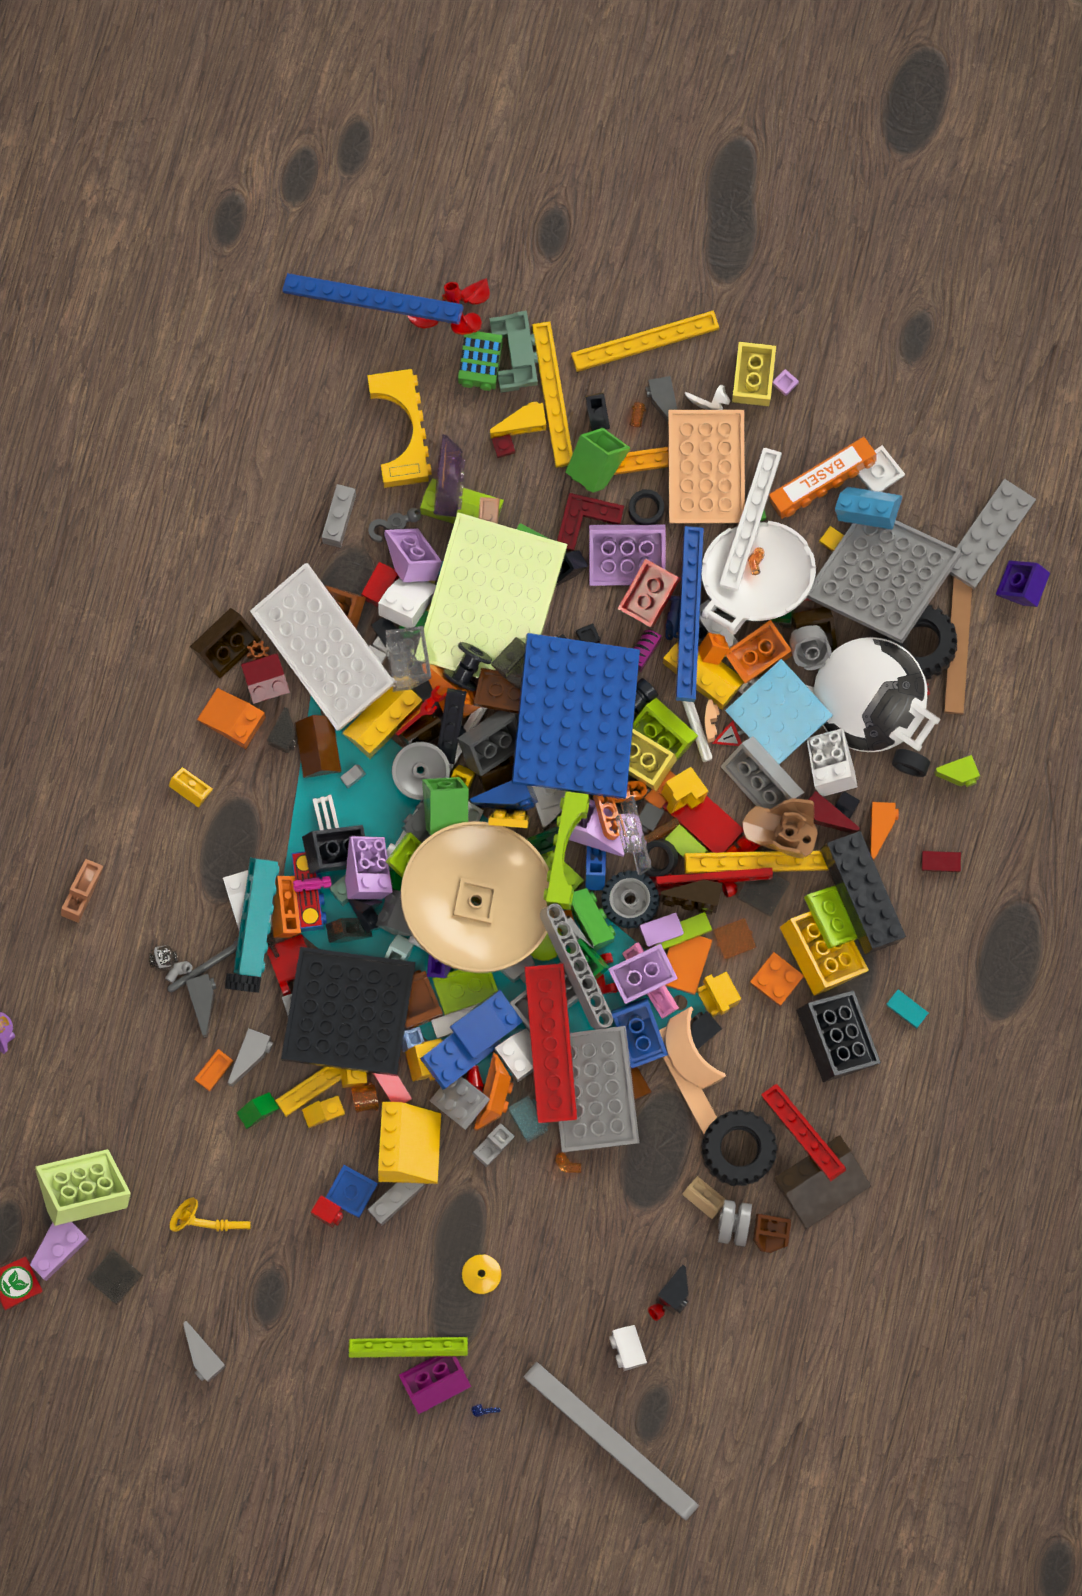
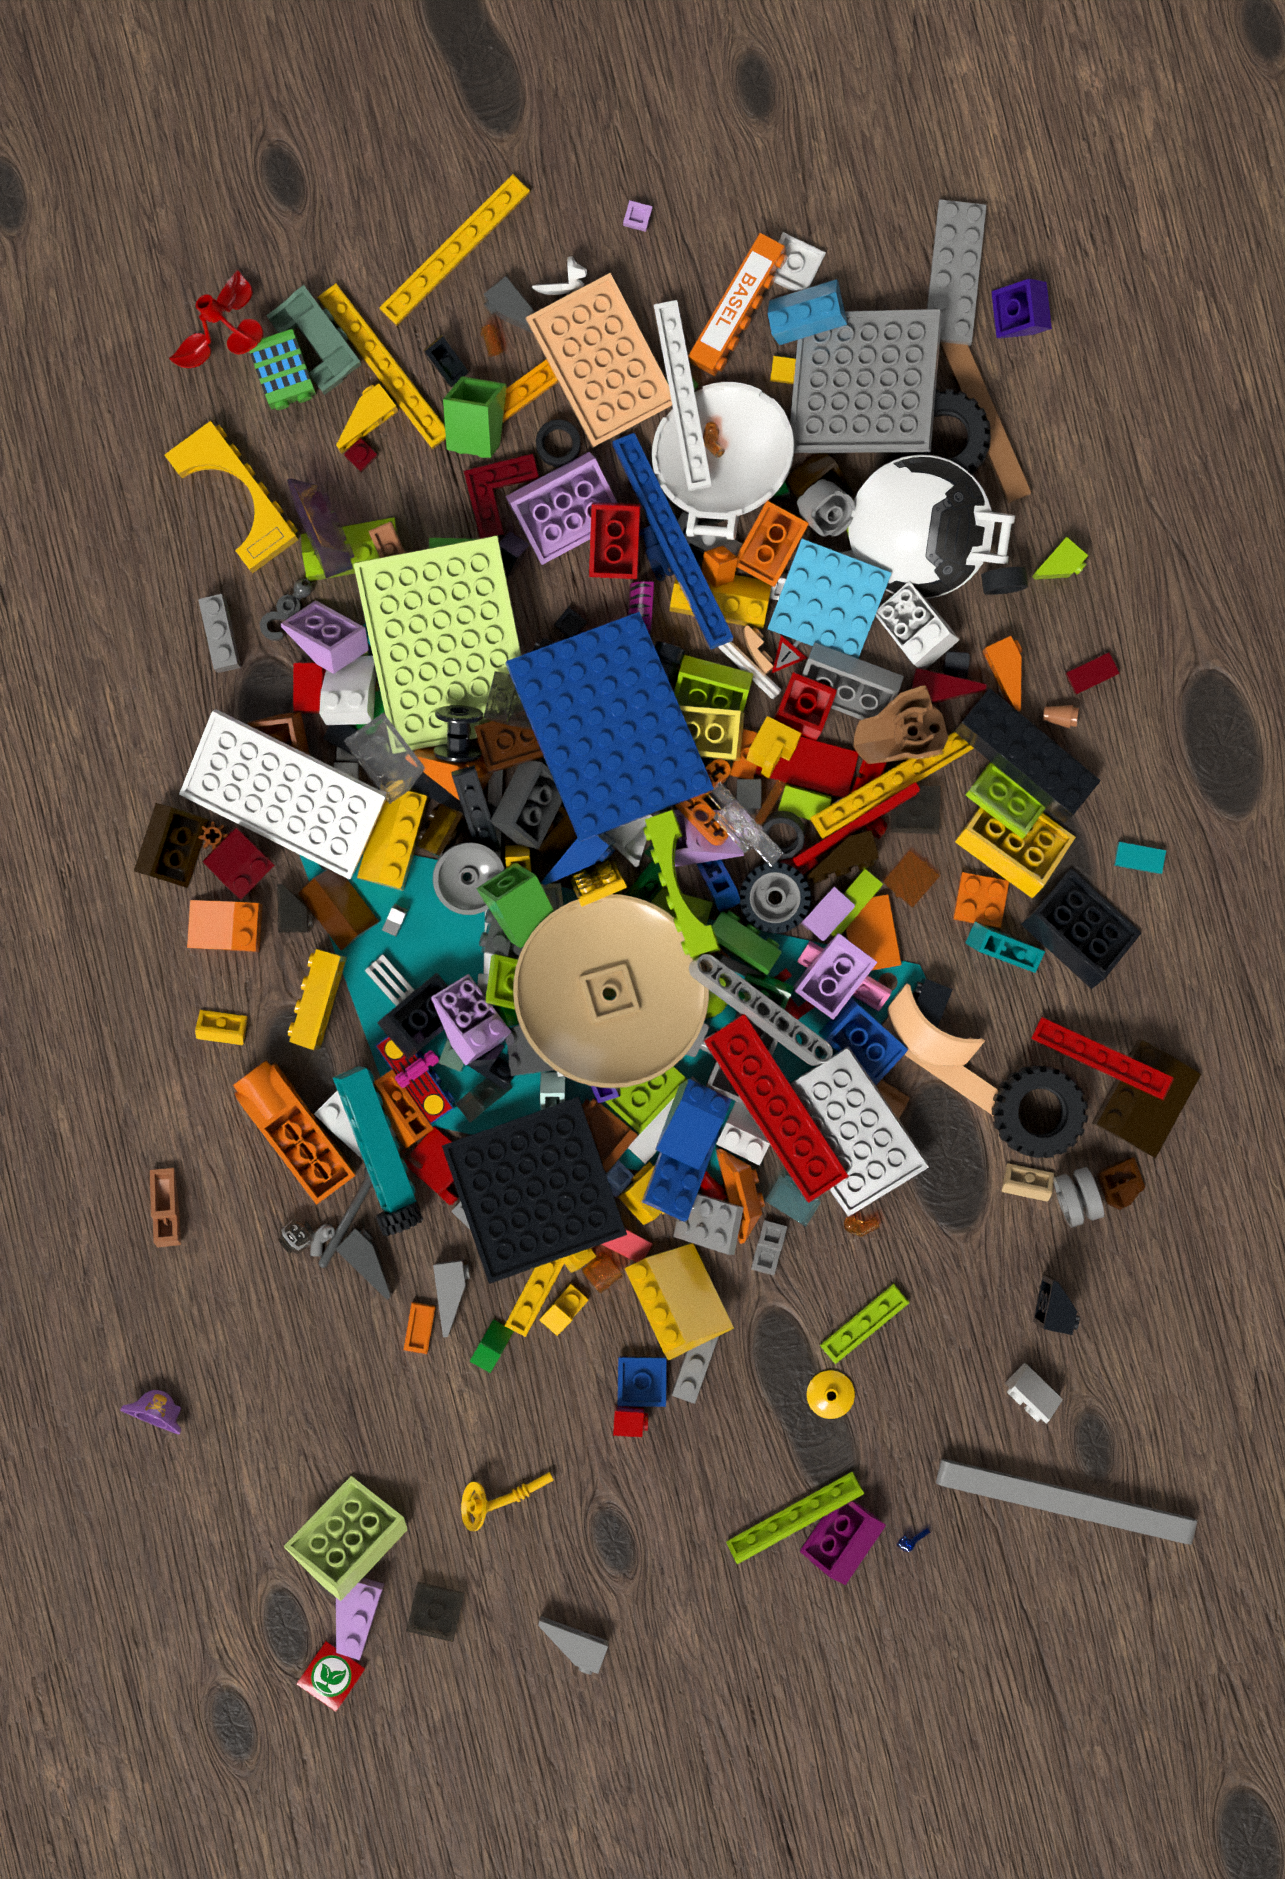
camera: 30 degrees left, 10 degrees up
blue plate [282,273,464,324] -> none
red flag [396,685,447,736] -> none
red hinge [648,1303,665,1321] -> none
yellow plate [696,972,741,1017] -> none
light yellow brick [732,342,776,406] -> none
none -> orange brick [233,1060,357,1205]
none -> yellow slope [288,949,347,1050]
none -> red slope [773,672,837,741]
none -> lime tile [820,1283,909,1364]
none -> teal slope [965,921,1045,973]
none -> nougat cone [1043,705,1079,728]

